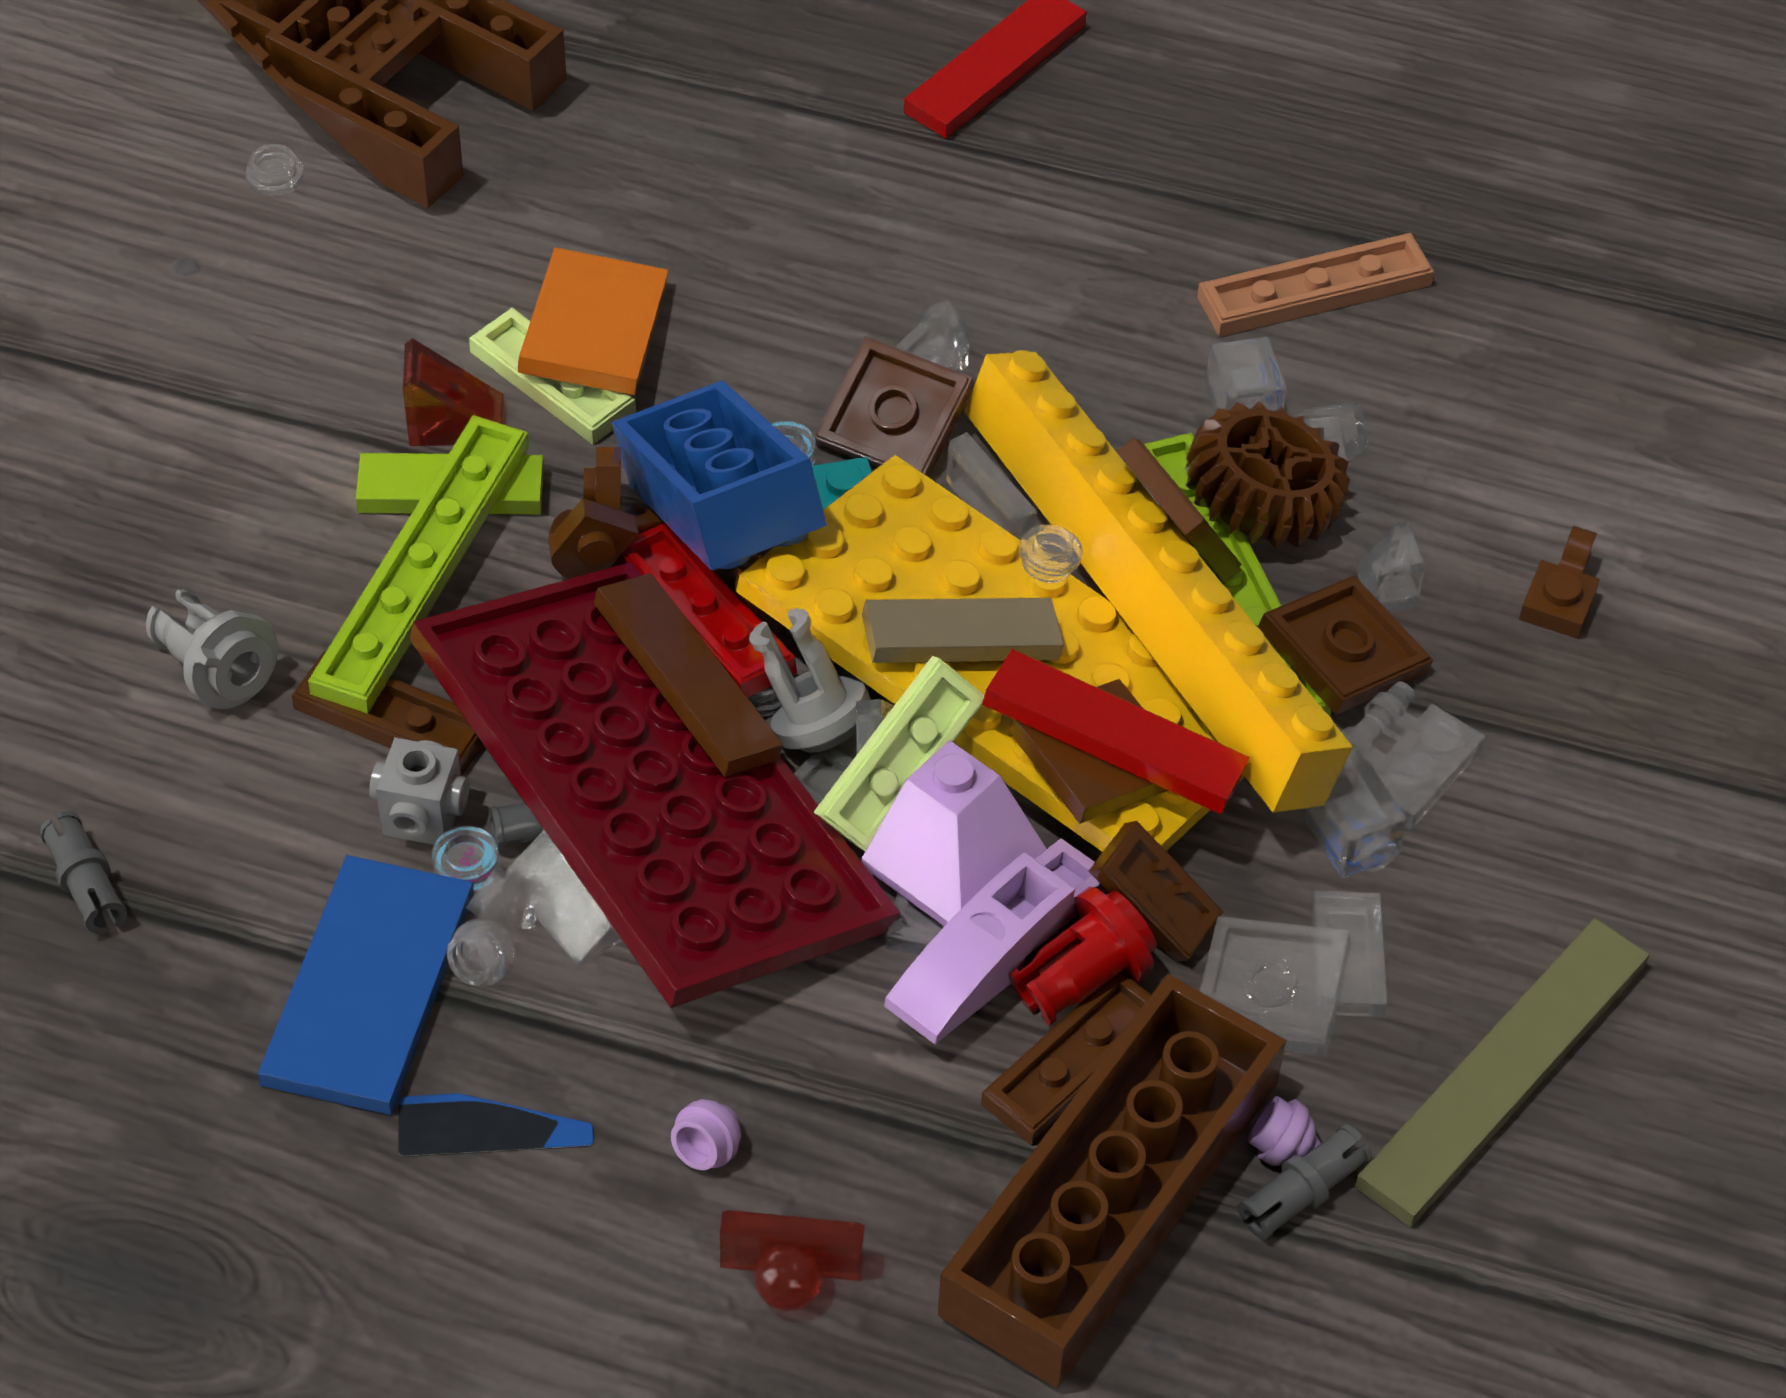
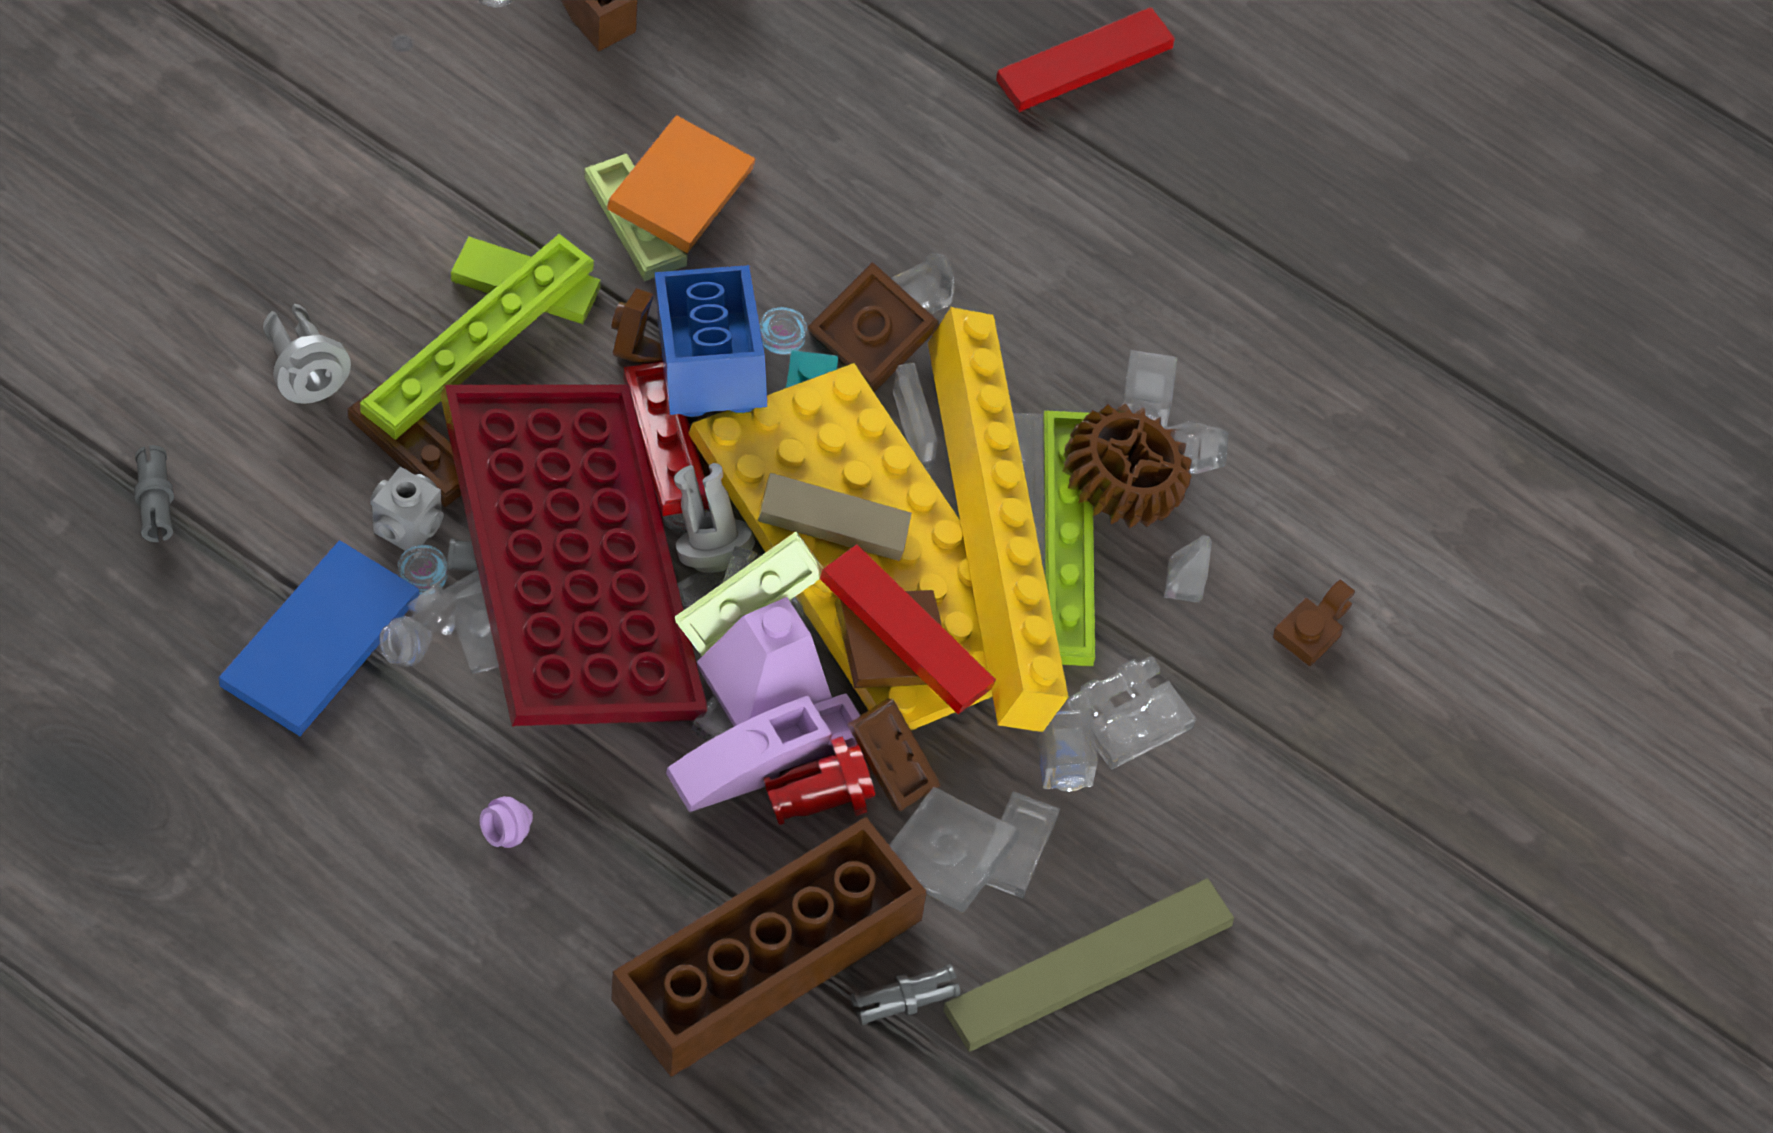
camera: 15 degrees right, 5 degrees up
black sticker [398,1093,593,1156] -> none
clear red slope [403,338,504,446] -> none
reddish brown plate [548,498,639,579] -> none
reddish brown tile [594,573,783,777] -> none
clear red tile [720,1210,865,1312] -> none
reddish brown tile [981,971,1151,1146] -> none
clear plate [1019,525,1083,583] -> none
reddish brown tile [1117,438,1242,583] -> none
nougat tile [1197,233,1434,337] -> none
lavender plate [1247,1096,1321,1166] -> none
reddish brown tile [1258,575,1433,715] -> none

